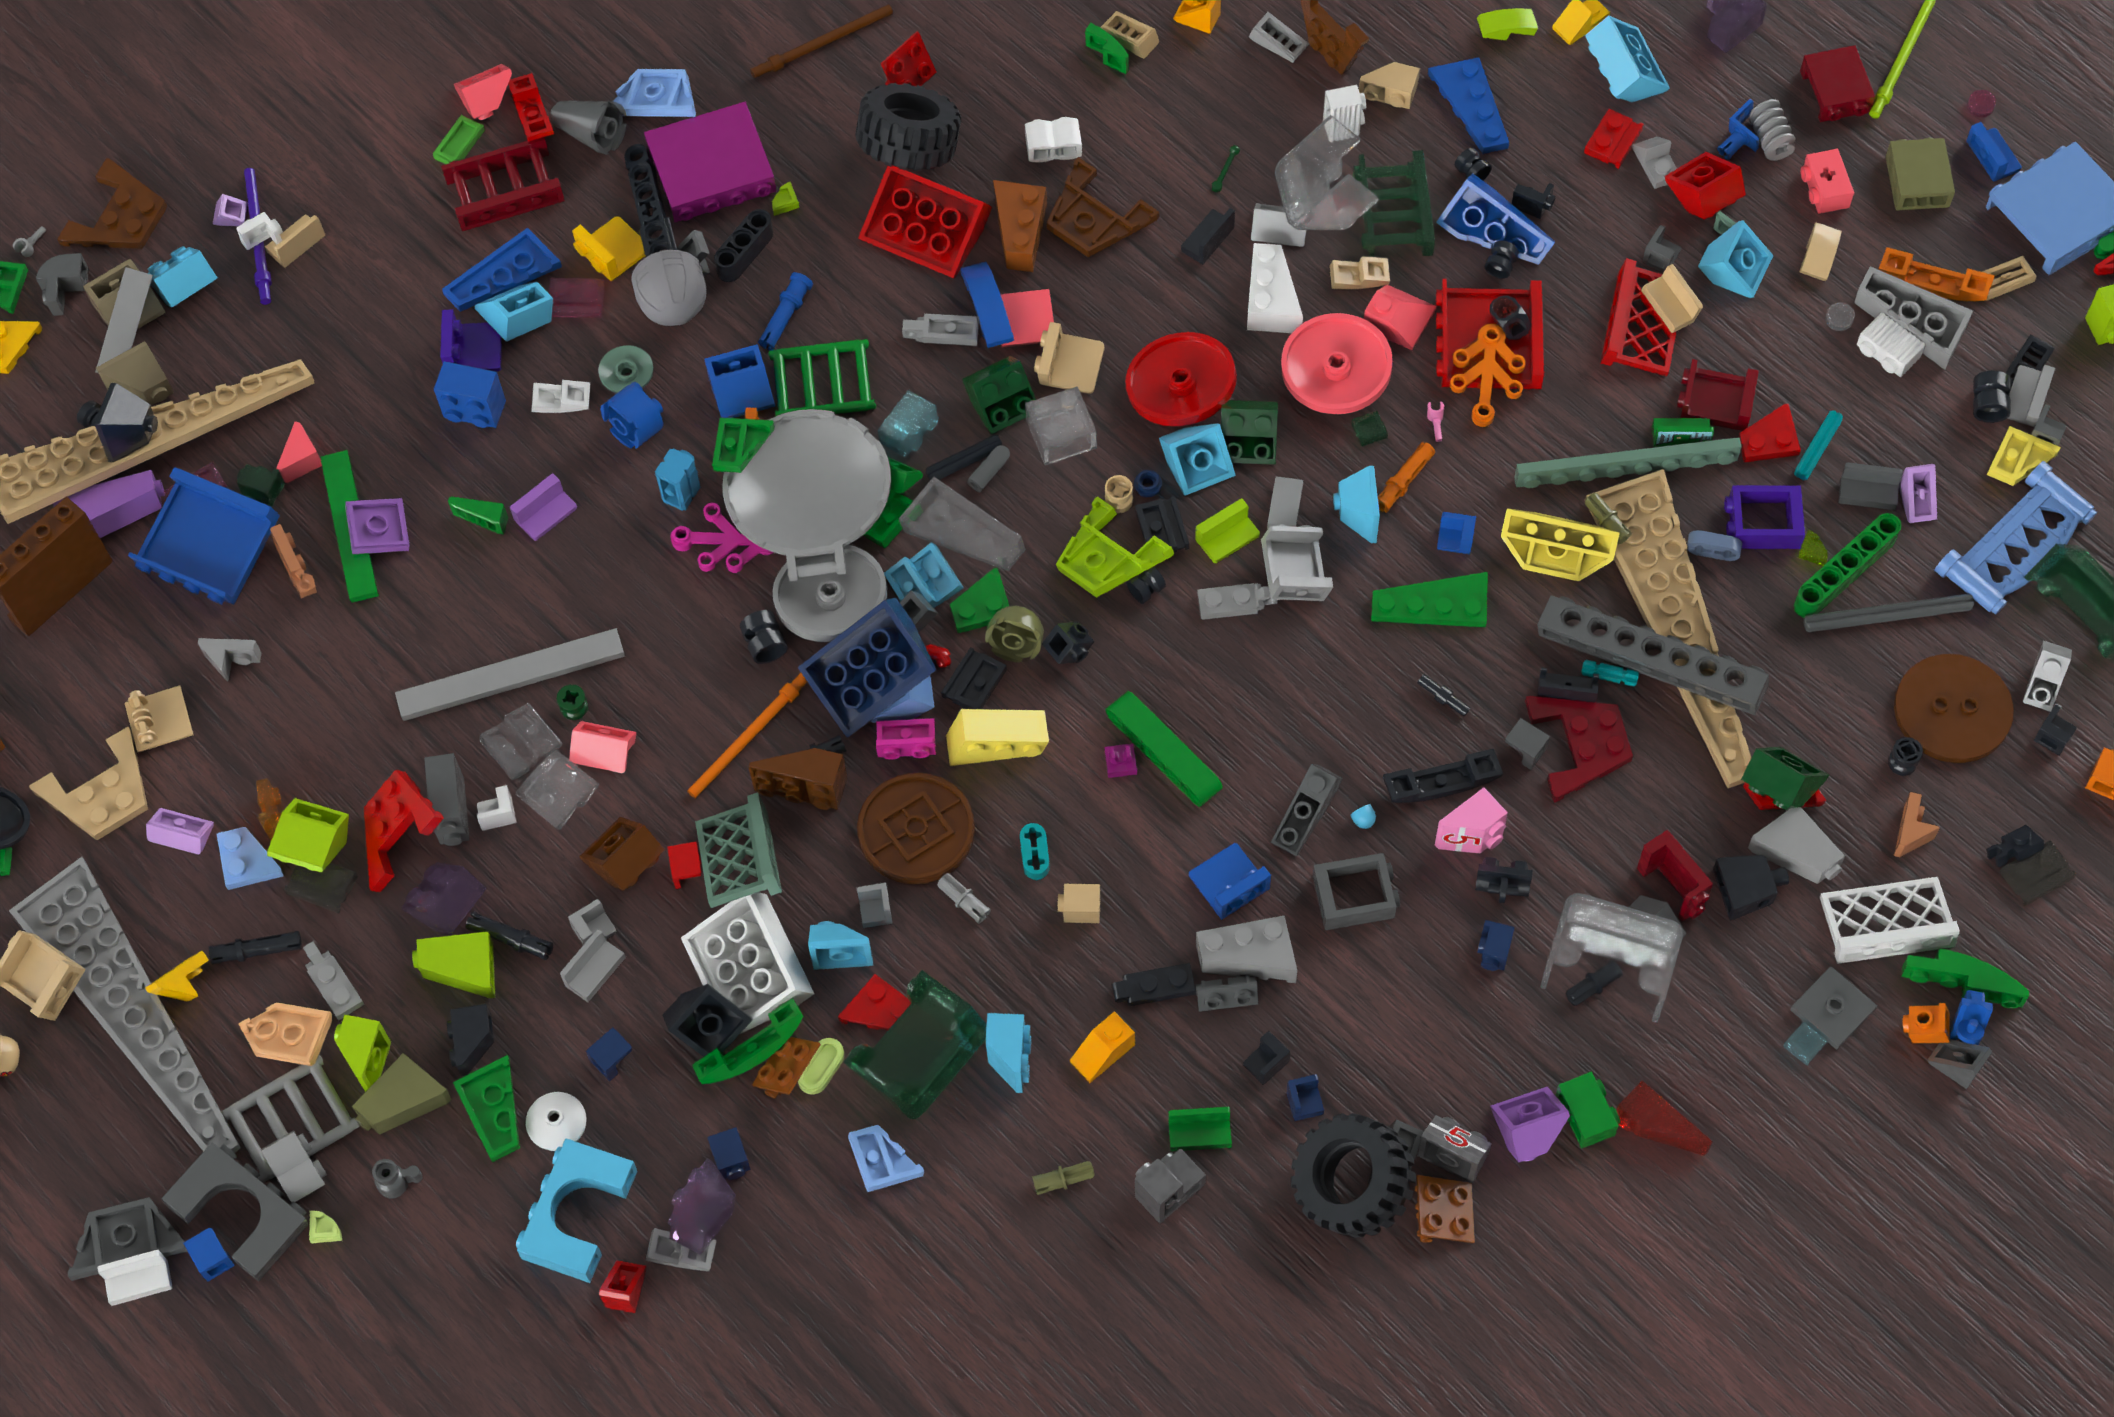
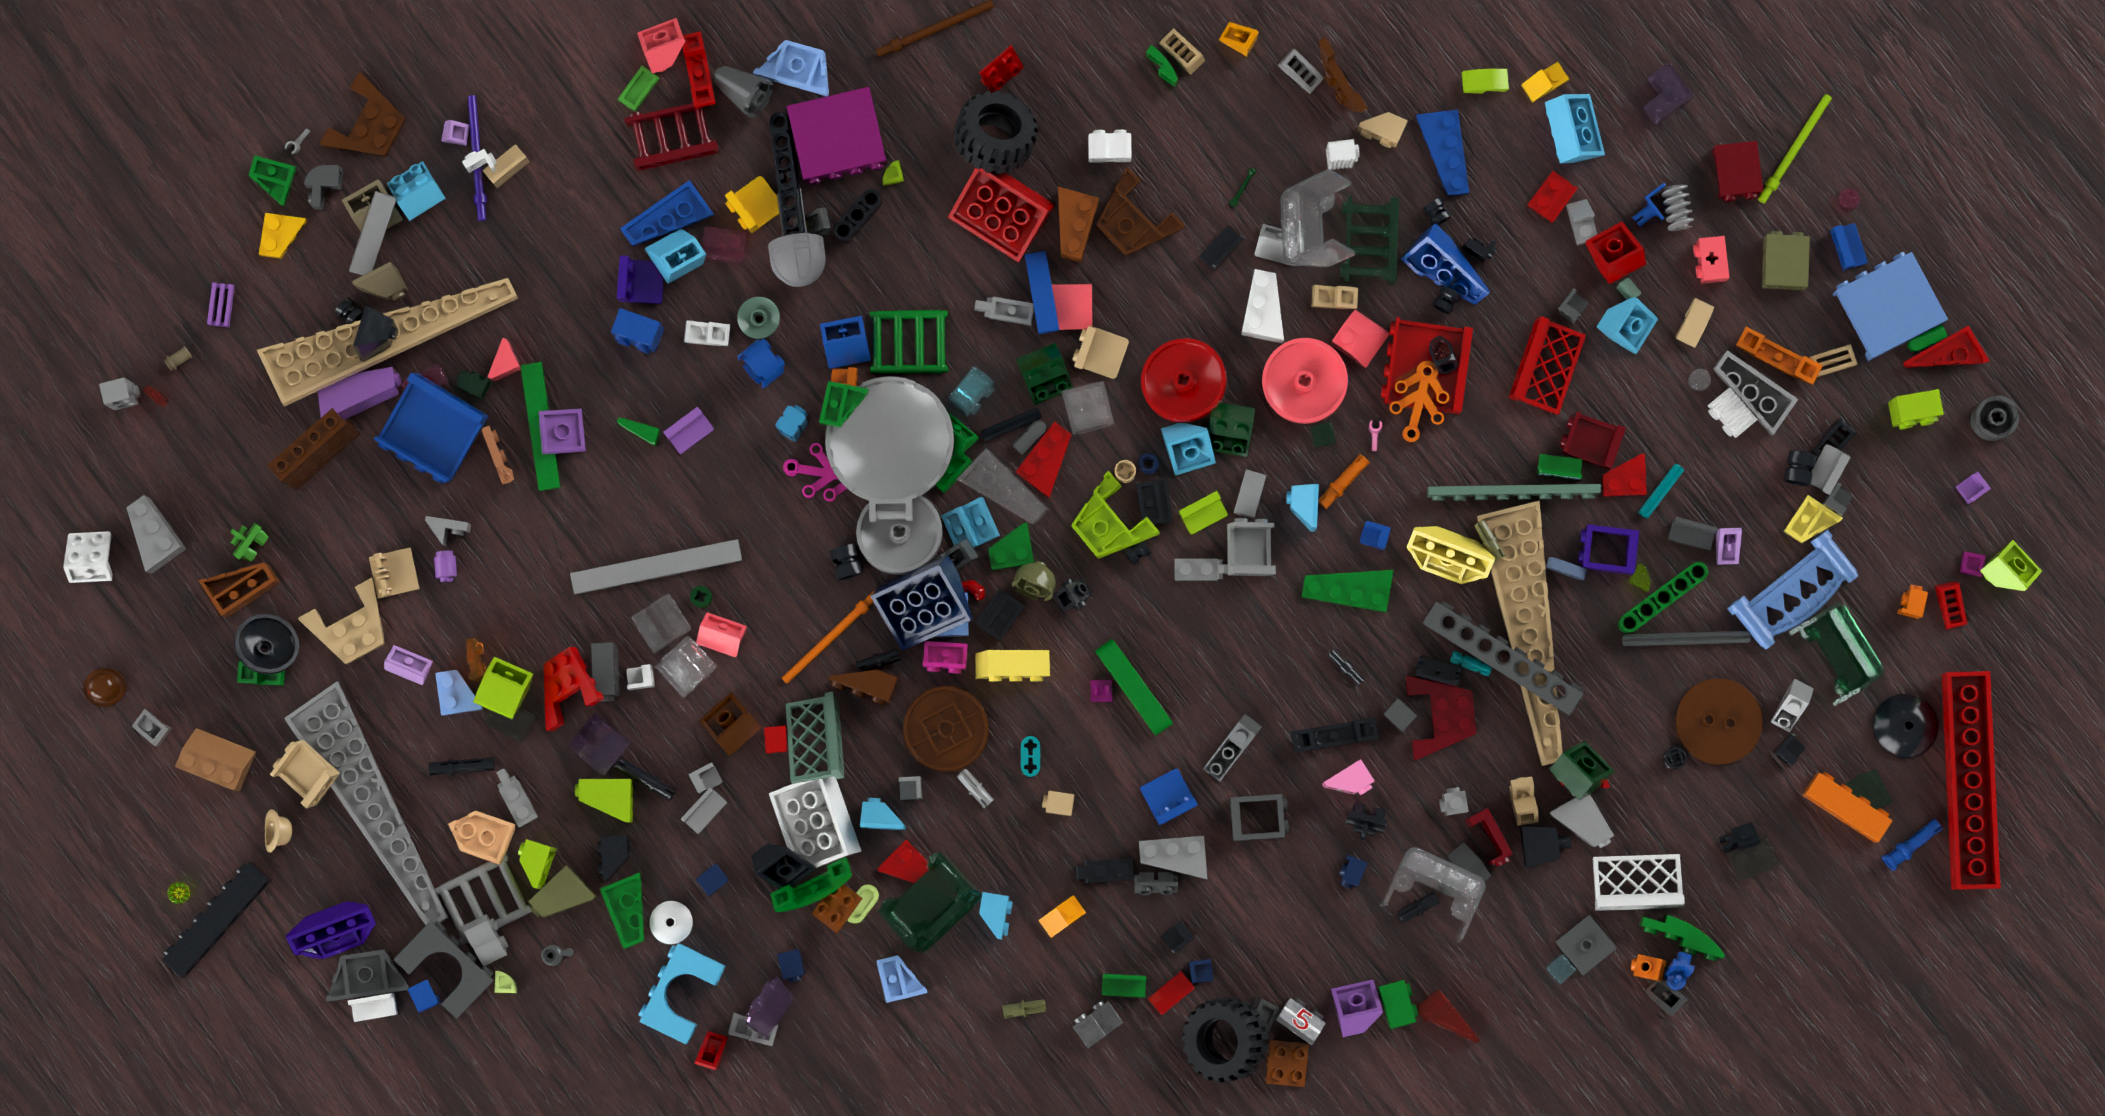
camera: 10 degrees right, 20 degrees up
yellow slope [145,951,209,1001] -> none
blue pin [758,272,813,351] -> none
medium azure hinge [1350,804,1376,829] -> none
tan panel [1641,264,1703,333] -> none
nougat slope [1894,792,1940,857] -> none
none -> dark purple wedge [286,901,376,959]
none -> medium lavender brick [434,551,457,582]
none -> red wing [1016,422,1072,498]
none -> red slope [1148,971,1195,1015]
none -> light grey brick [1439,787,1469,816]
none -> tan brick [1509,777,1538,826]

